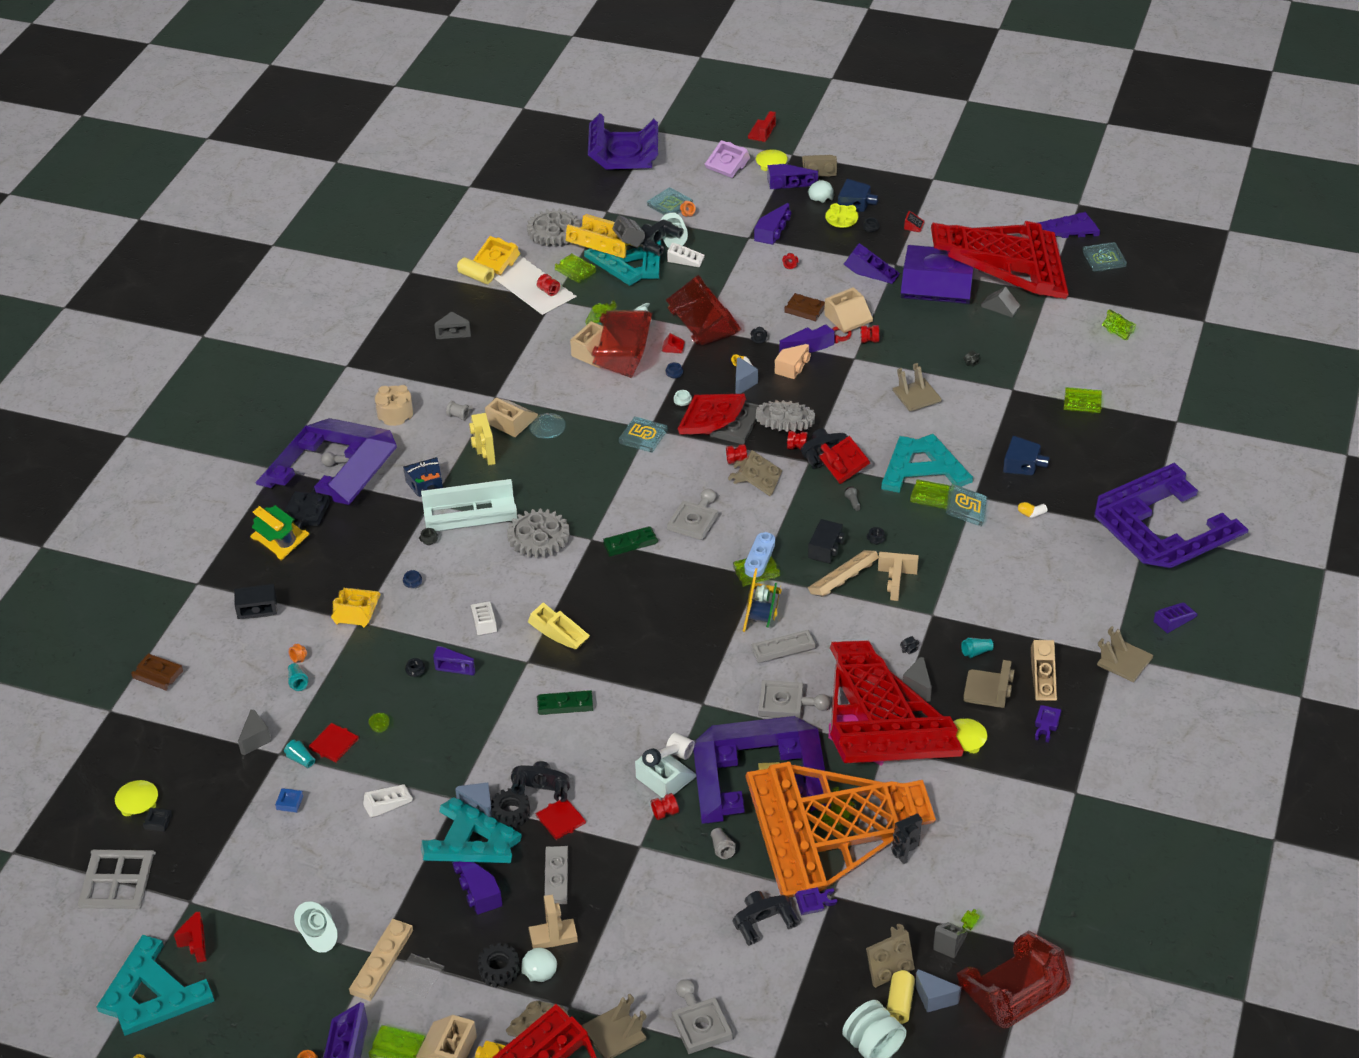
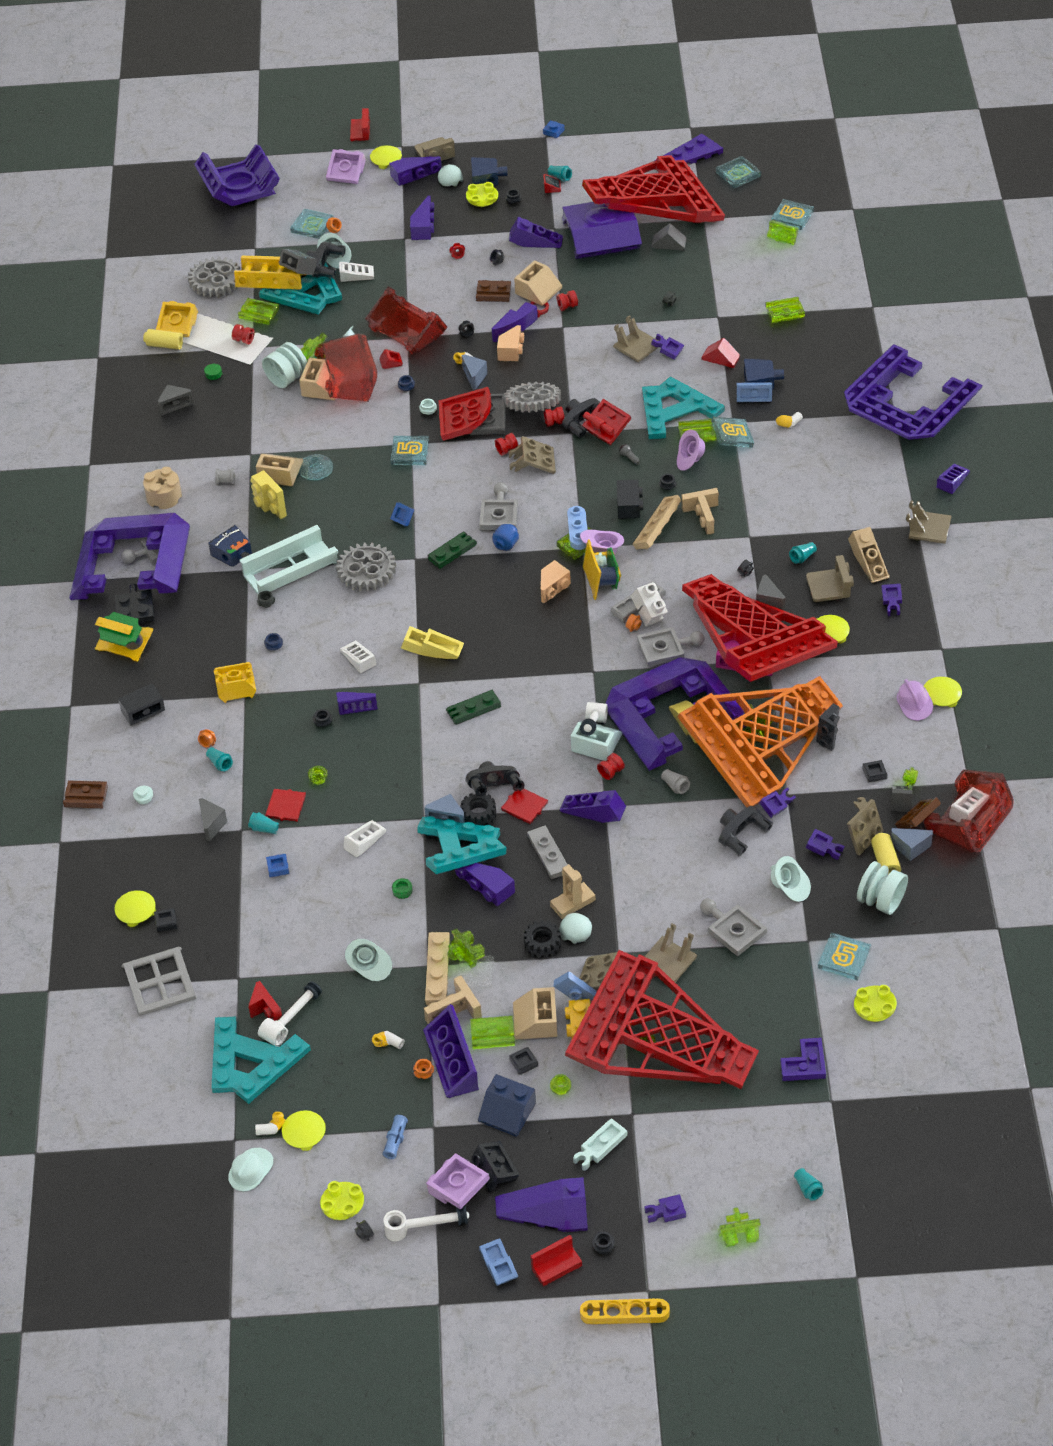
camera: 20 degrees left, 5 degrees up
none -> light aqua plate [133,786,153,804]
none -> green tile [204,364,222,380]
none -> white piece [258,981,322,1046]
none -> light aqua wheel [262,342,307,388]
none -> arm [372,1031,405,1049]
none -> blue plate [390,502,414,526]
none -> green tile [392,878,413,899]
none -> tan bracket [424,975,482,1024]
none -> clear neon green hips [447,929,485,969]
none -> black plate [490,249,505,265]
none -> blue head [492,524,519,551]
none -> light nougat slope [541,560,571,603]
none -> blue plate [543,120,565,138]
none -> teal cone [548,165,572,182]
none -> medium blue plate [553,971,597,1003]
none -> dark purple slope [560,790,626,823]
none -> lavender piece [580,530,624,555]
none -> orange plate [625,614,642,632]
none -> white hips [631,582,668,627]
none -> dark purple plate [651,333,684,360]
none -> lavender piece [677,430,705,471]
none -> red slope [701,338,740,368]
none -> medium blue plate [737,383,772,402]
none -> light aqua piece [770,856,811,902]
none -> clear light blue tile [771,199,814,230]
none -> dark purple plate [806,829,845,860]
none -> black tile [862,760,888,783]
none -> reddish brown plate [895,797,941,829]
none -> lavender piece [897,679,933,721]
none -> neon yellow dish [924,677,962,707]
none -> white slope [949,787,989,825]

